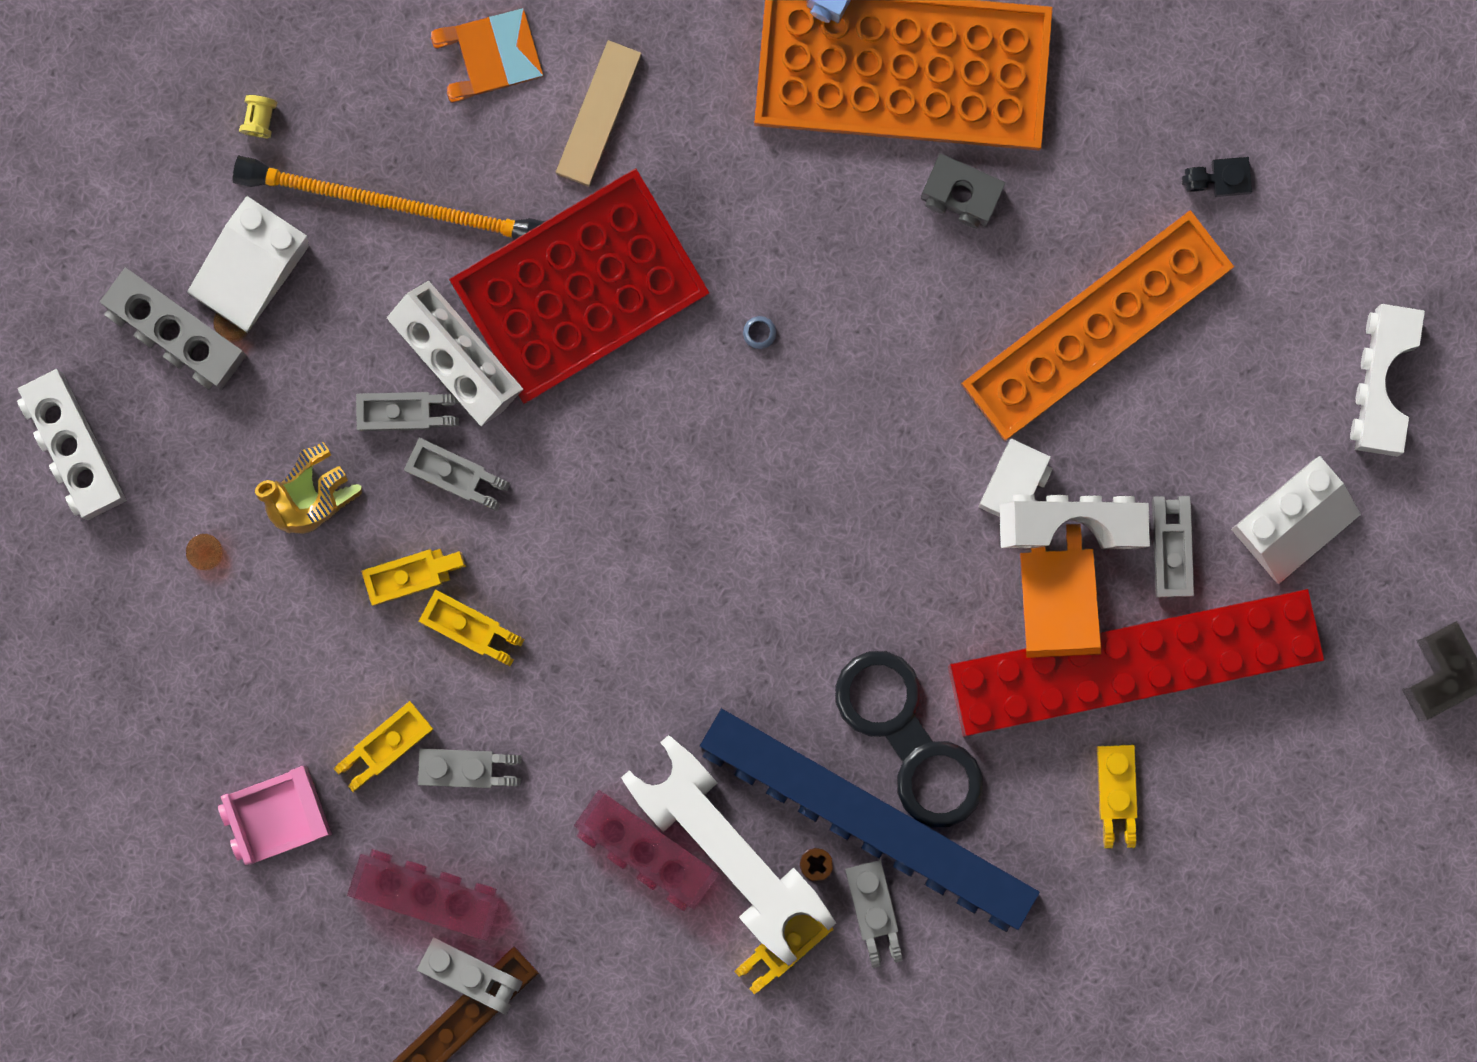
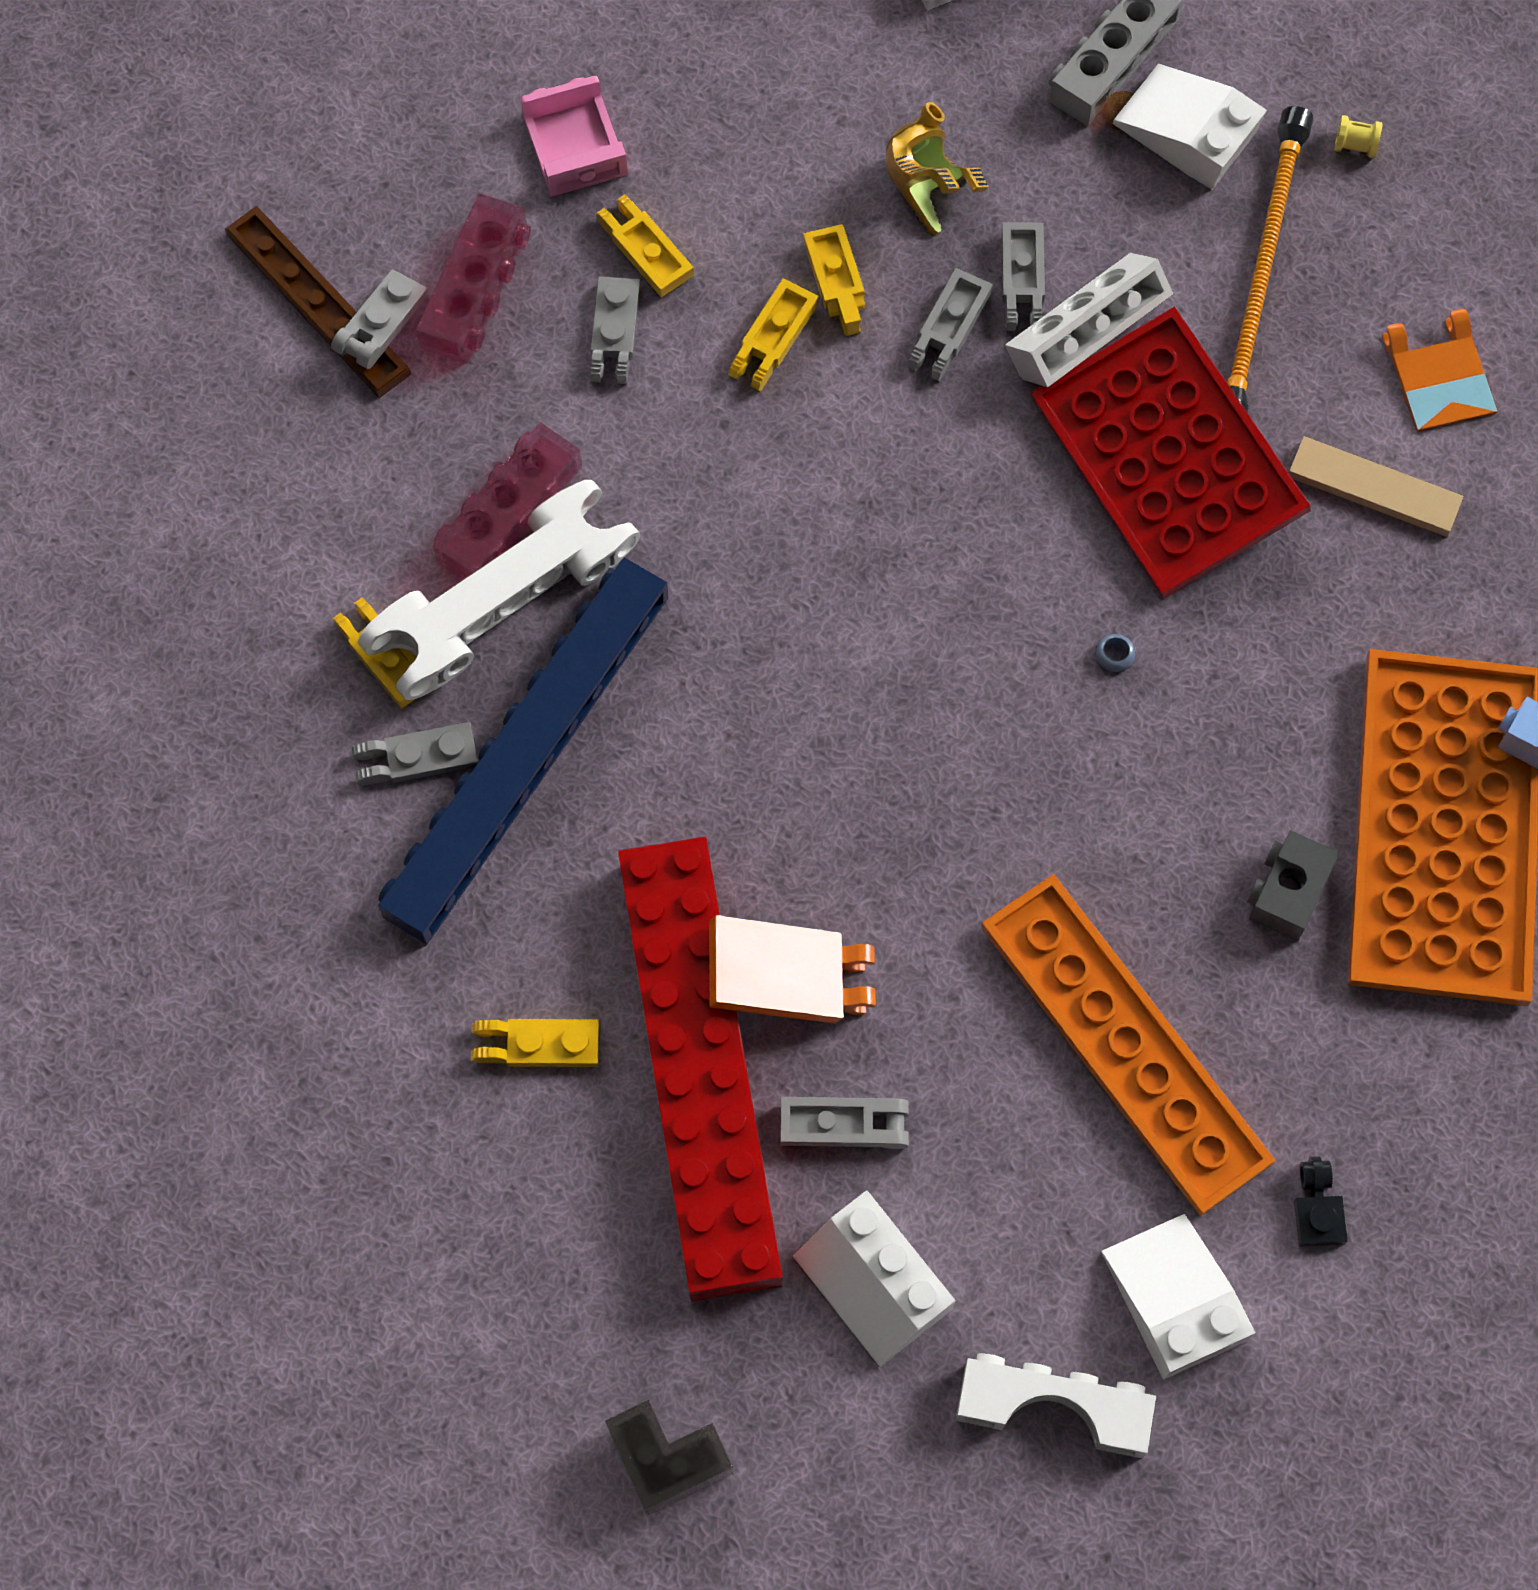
camera: 95 degrees right, 15 degrees down
clear orange tile [186,534,224,571] -> none
reddish brown bush [800,848,833,881] -> none
black bar [835,651,983,827] -> none
white brick [978,439,1053,517] -> none
white arch [1000,495,1150,549] -> none
none -> white slope [1101,1214,1255,1380]

